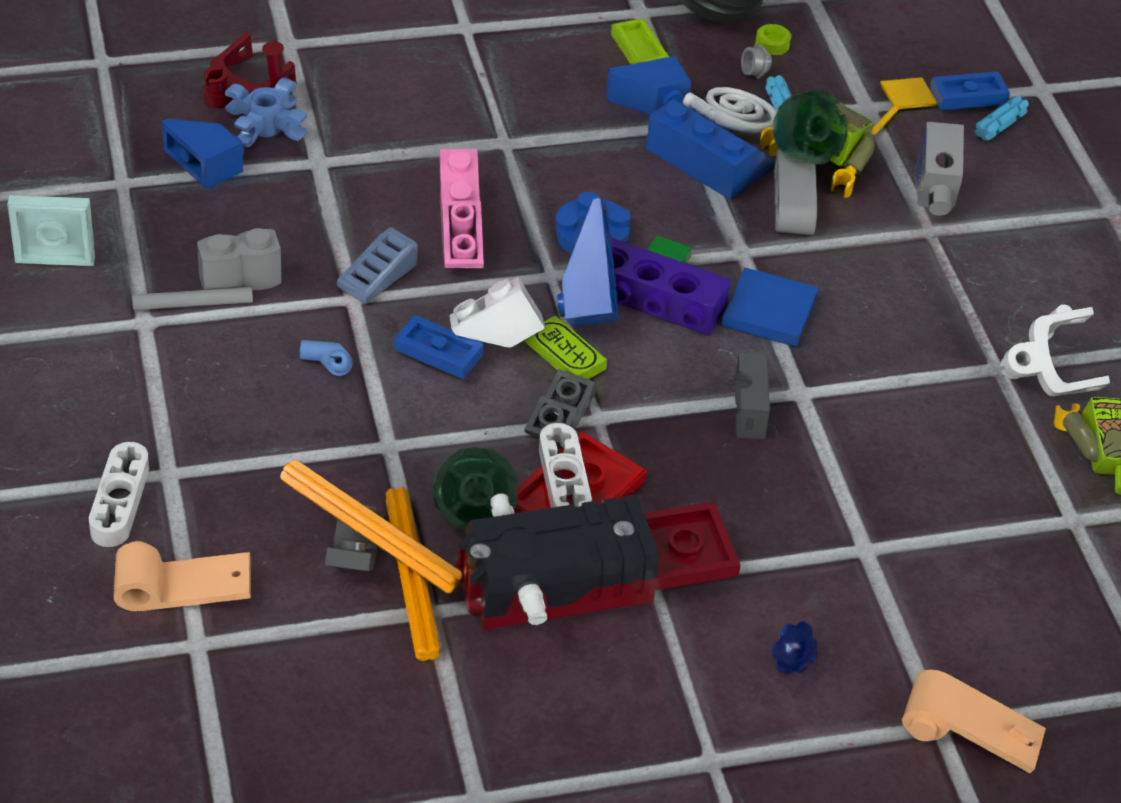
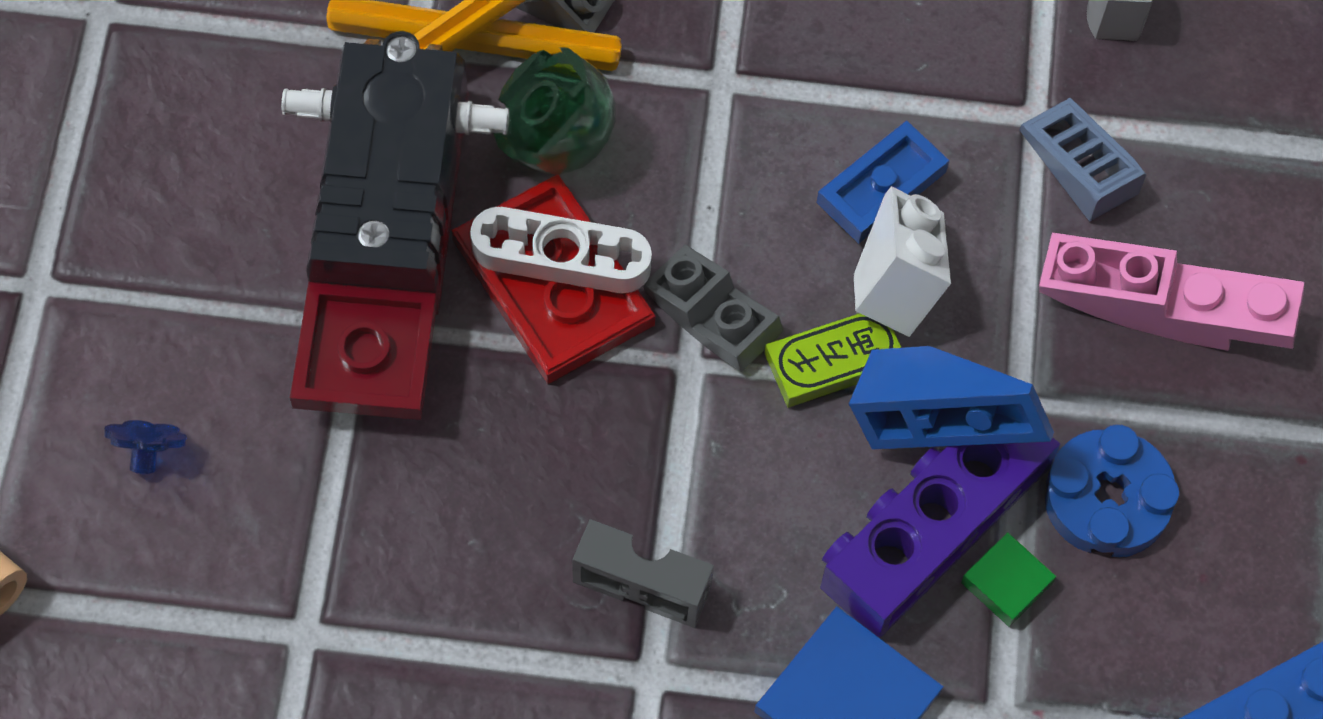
camera: 110 degrees right, 20 degrees up
medium blue arm [300,340,353,376] -> none

